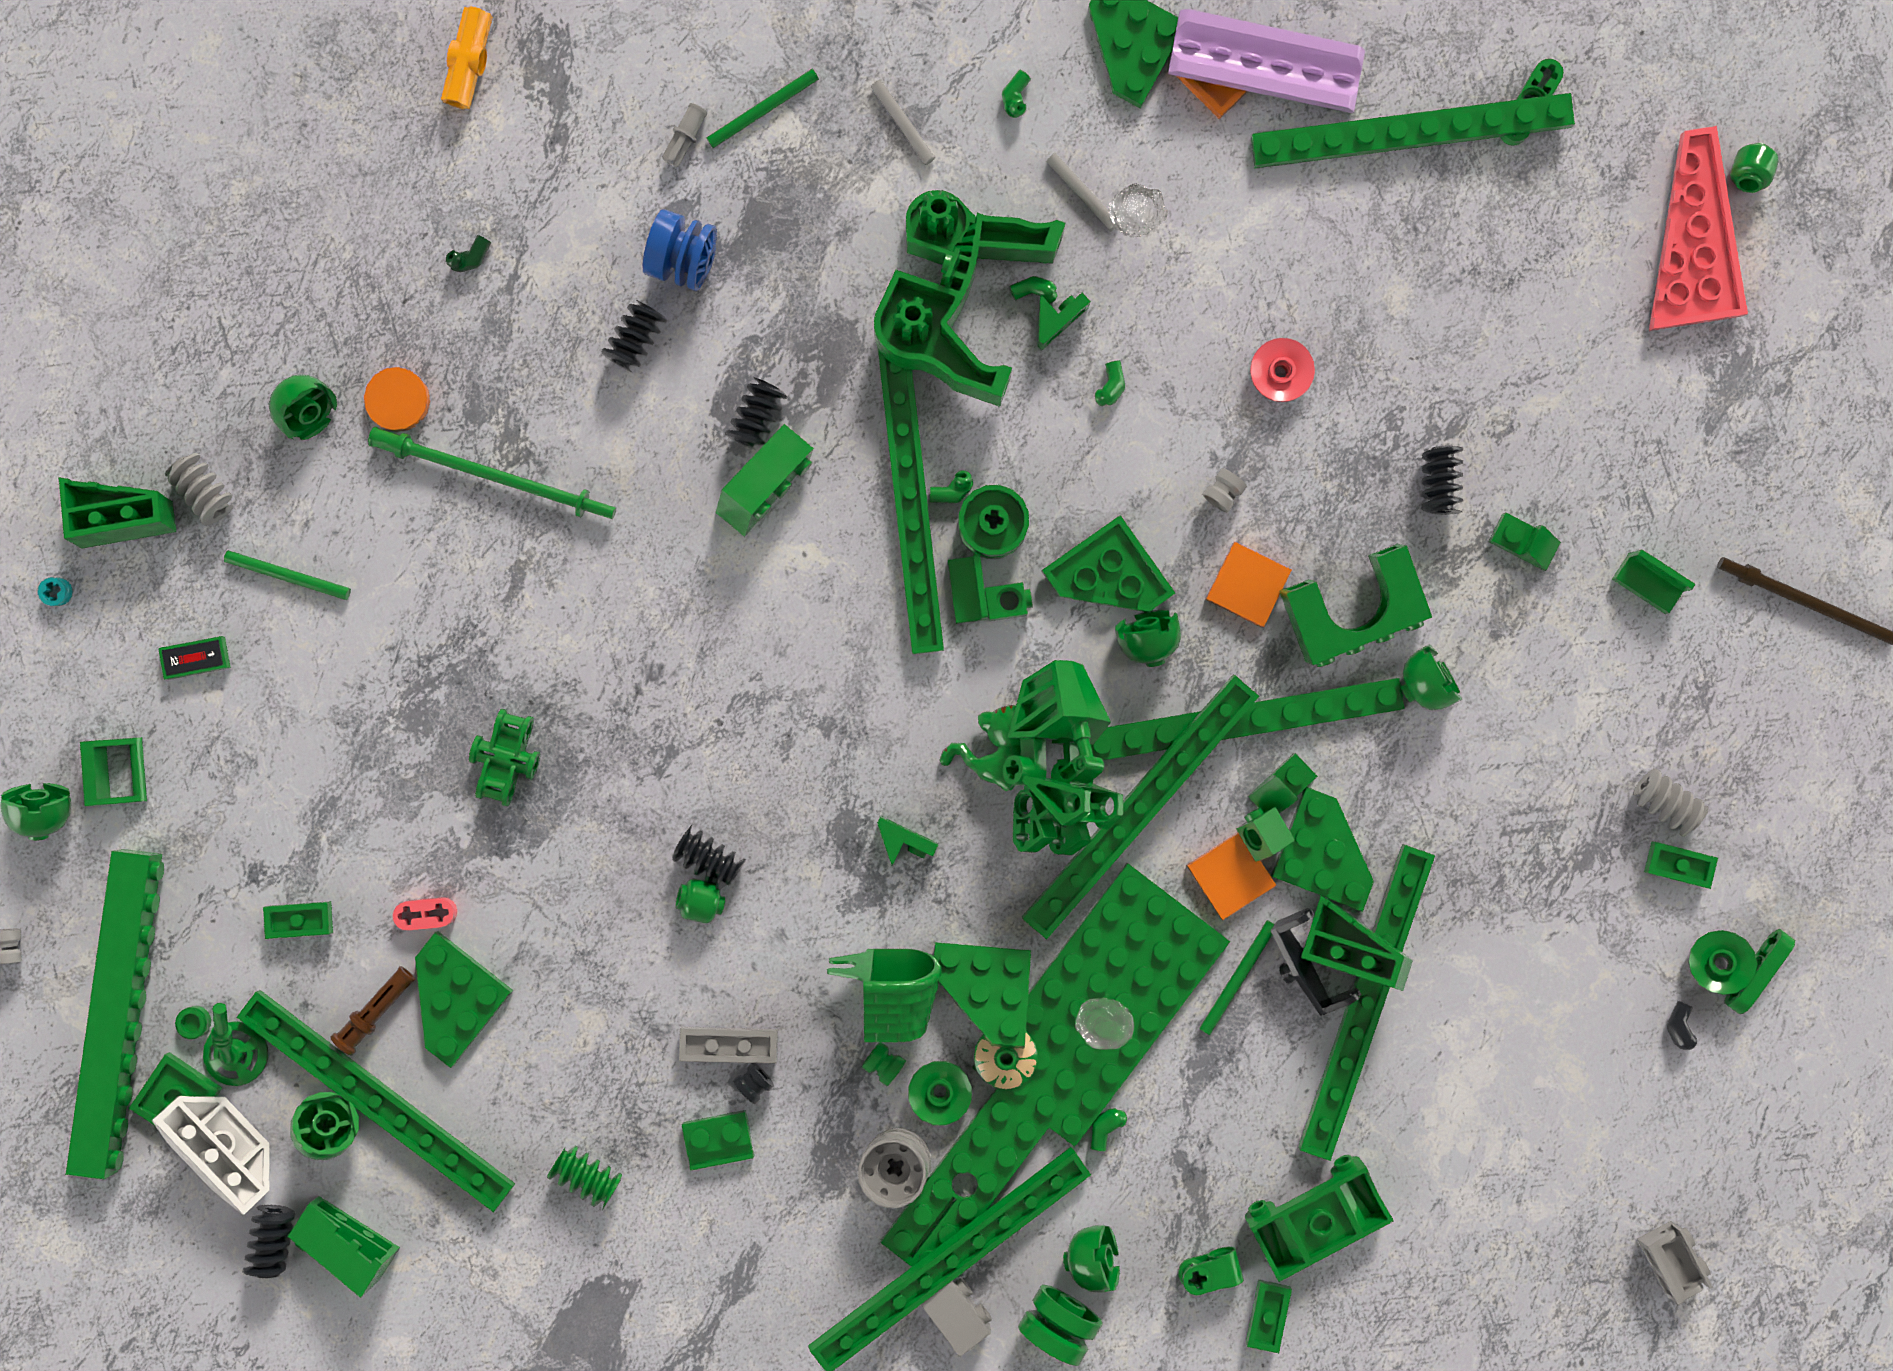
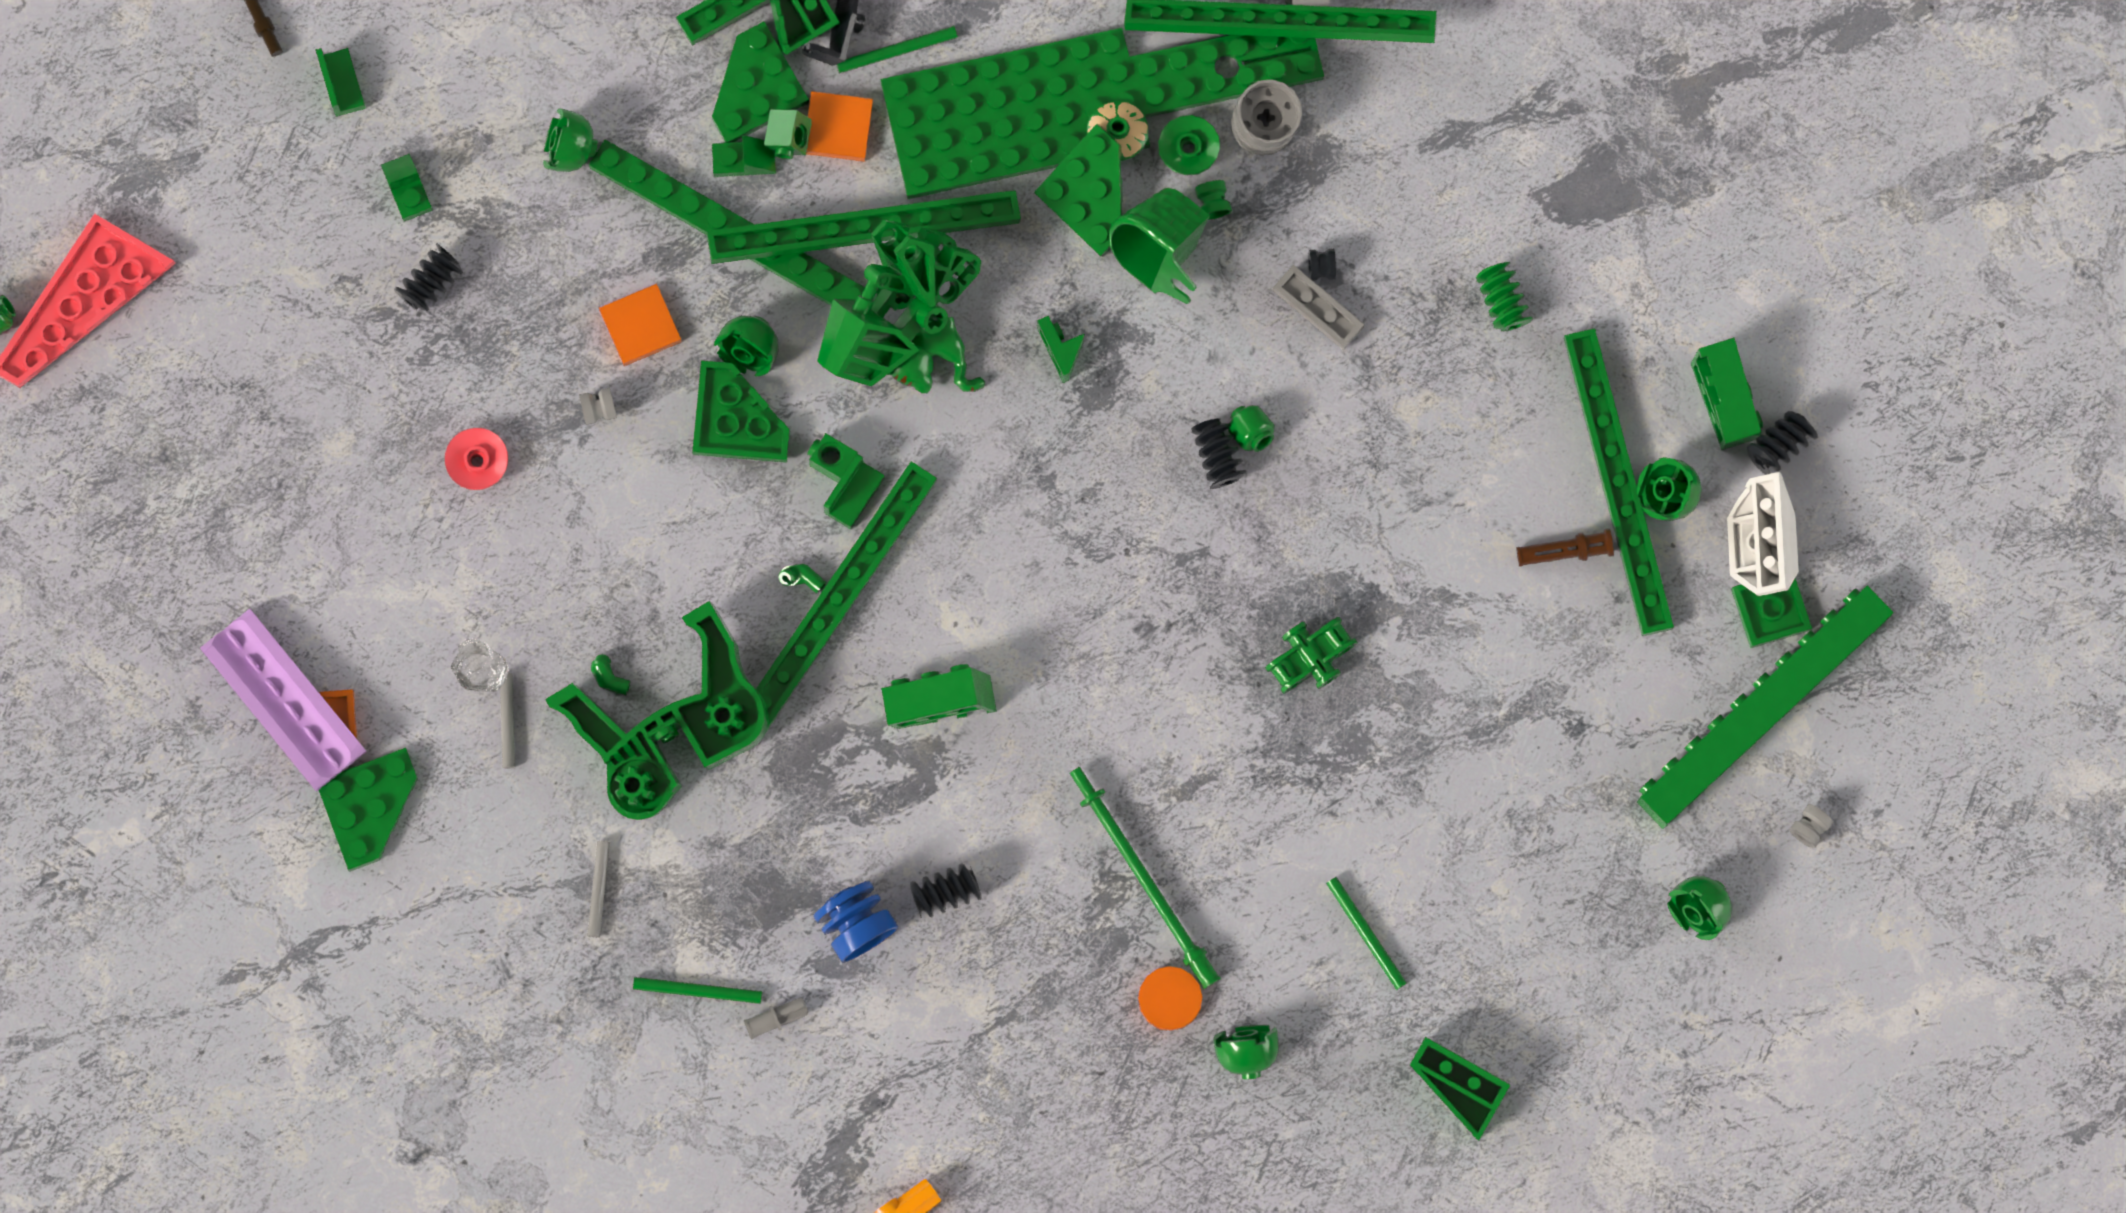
camera: 145 degrees left, 10 degrees down
teal bush [38,577,73,606] -> none
green tile [80,737,147,806] -> none
tile [158,636,231,680] -> none
light grey piece [165,453,233,526] -> none
green tile [175,1006,211,1039] -> none
green dish [203,1003,268,1086] -> none
green plate [263,901,333,939] -> none
coral beam [393,897,457,930] -> none
green plate [415,931,513,1068] -> none
dark green arm [445,235,491,273] -> none
green plate [681,1110,755,1171] -> none
black piece [725,377,788,450] -> none
green wheel [958,485,1029,559] -> none
green arm [1001,70,1031,118] -> none
green slope [1037,292,1091,351] -> none
clear hair [1075,998,1134,1049] -> none
green arm [1090,1108,1127,1151] -> none
green arm [1095,360,1125,406] -> none
green plate [1251,93,1575,168] -> none
green arch [1279,543,1432,667] -> none
green beam [1500,59,1564,146] -> none

